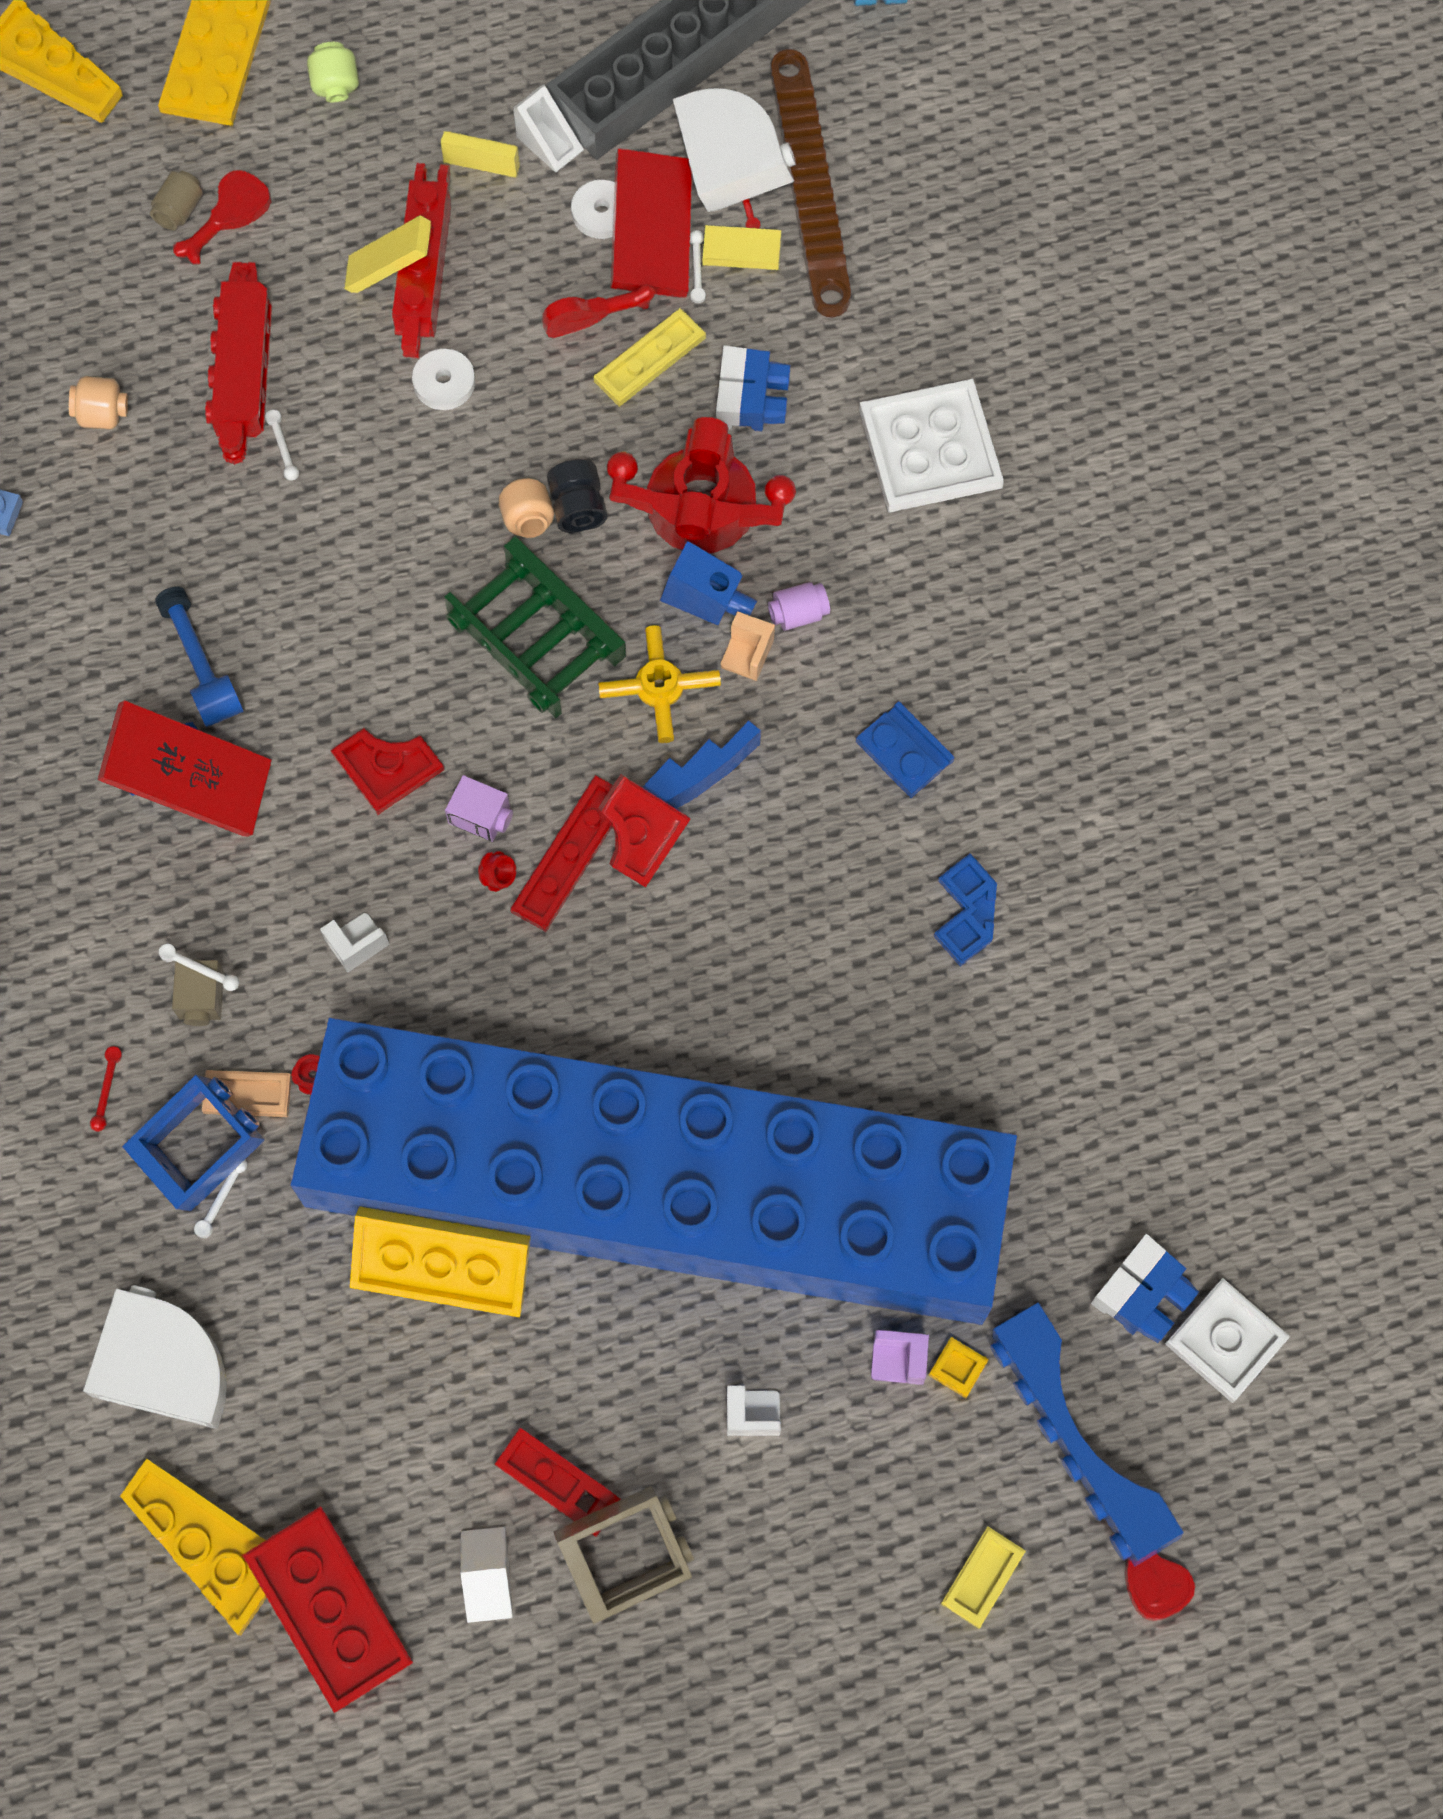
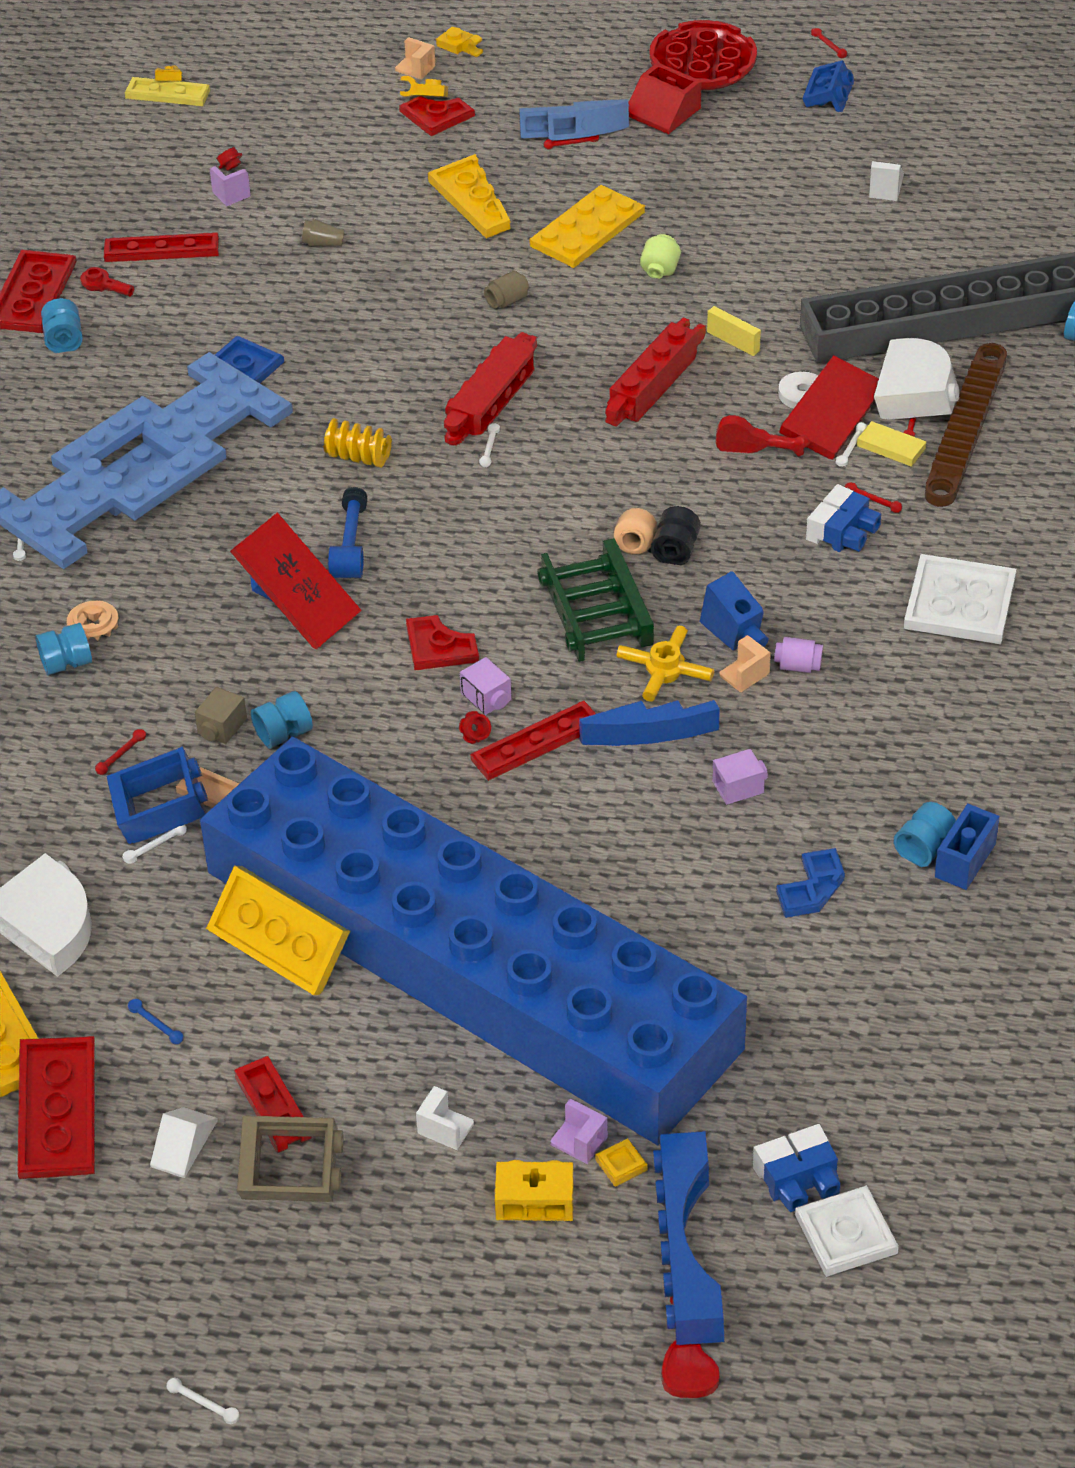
camera: 30 degrees right, 25 degrees down
light nougat head [69,376,128,430] -> none
white hinge [159,944,239,991] -> none
red piece [173,170,271,265] -> none
white panel [320,913,389,972] -> none
light yellow tile [344,215,431,293] -> none
white piece [412,349,475,410] -> none
white slope [513,85,584,172] -> none
light yellow tile [593,308,706,407] -> none
red tile [598,774,691,887] -> none
red piece [607,417,796,553] -> none
blue plate [856,701,955,798] -> none
light yellow tile [941,1527,1026,1629] -> none
none -> blue hinge [128,999,184,1044]
none -> dark azure wheel [250,691,313,749]
none -> yellow piece [323,418,392,468]
none -> yellow brick [495,1160,574,1221]
none -> lavender brick [712,749,768,805]
none -> red hinge [845,482,902,513]
none -> dark azure wheel [893,802,956,867]
none -> blue brick [935,803,1000,890]

